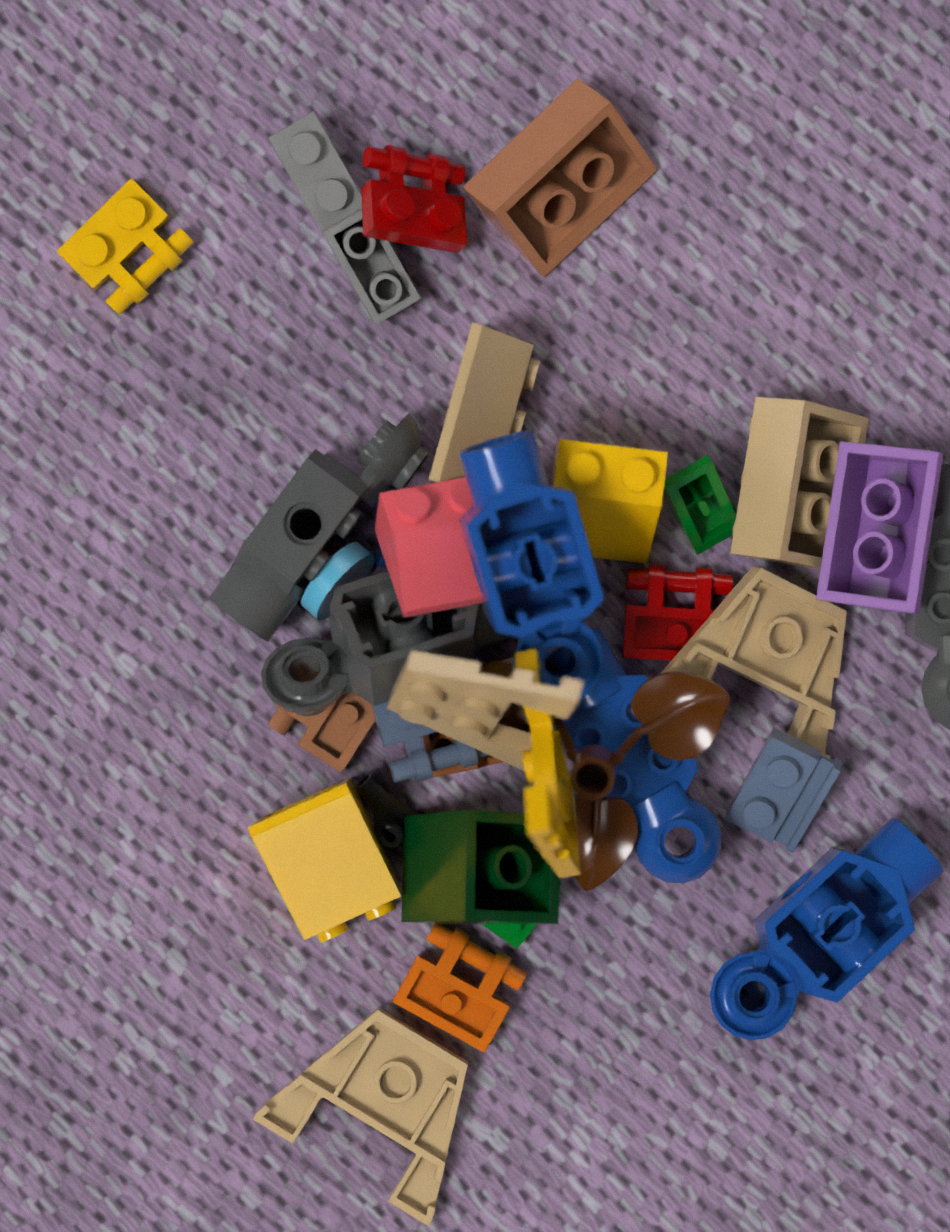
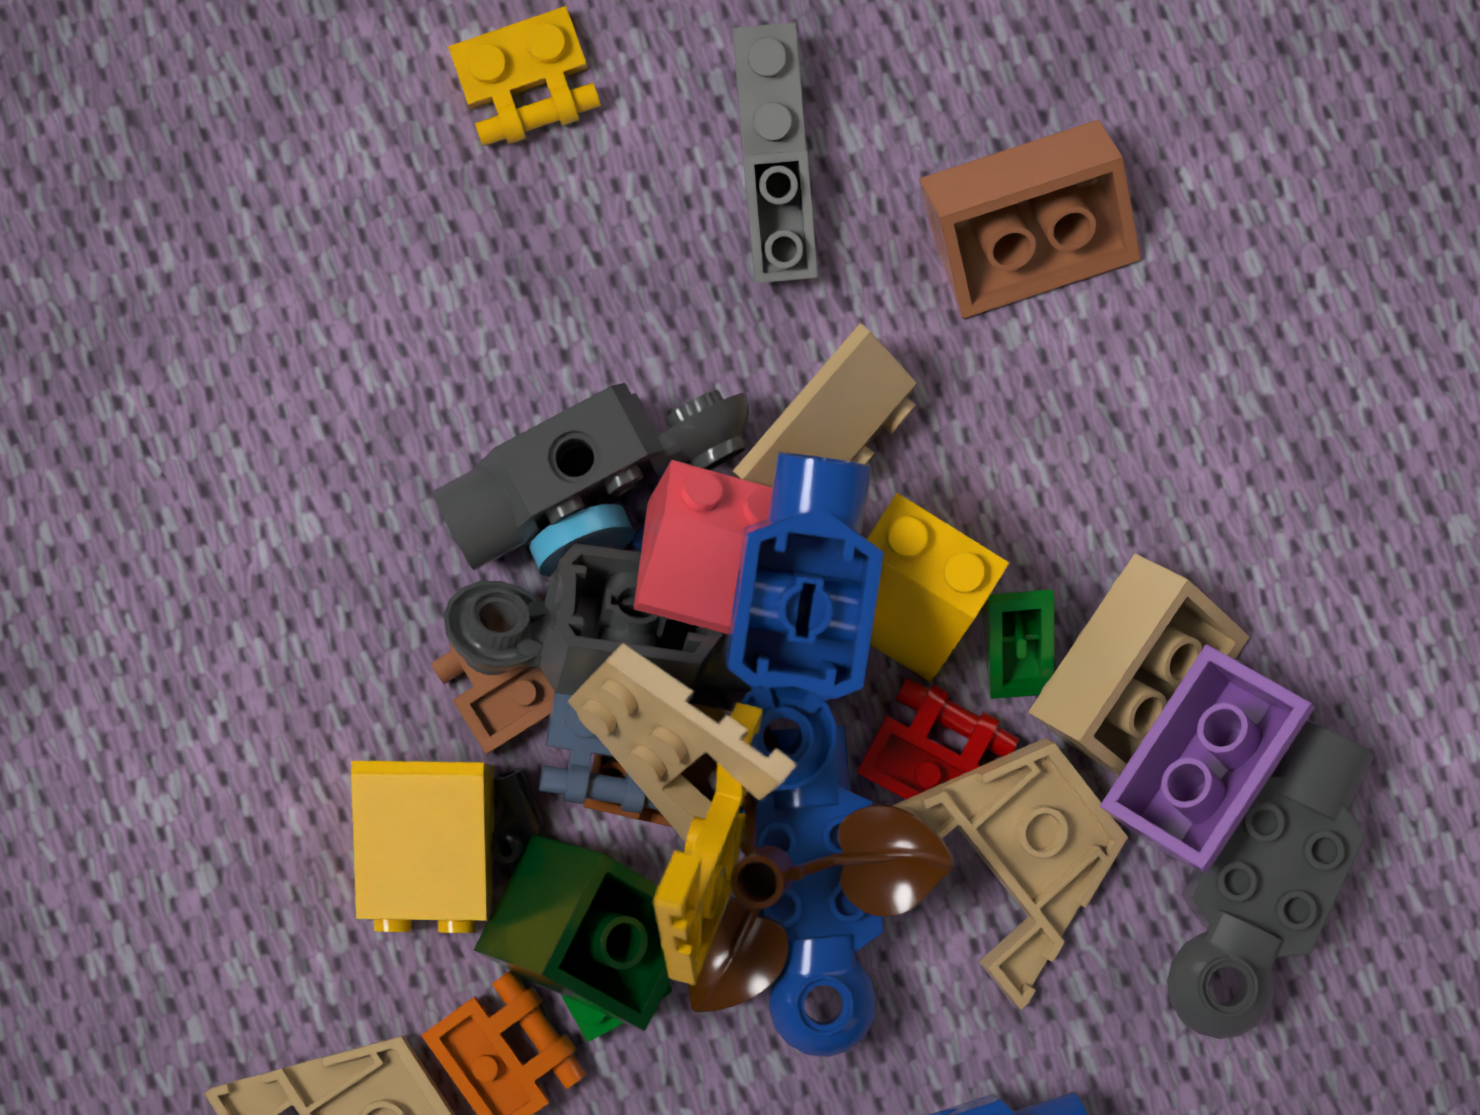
camera: 30 degrees right, 5 degrees down
red plate [361,145,467,253] -> none
sand blue plate [725,728,843,853] -> none

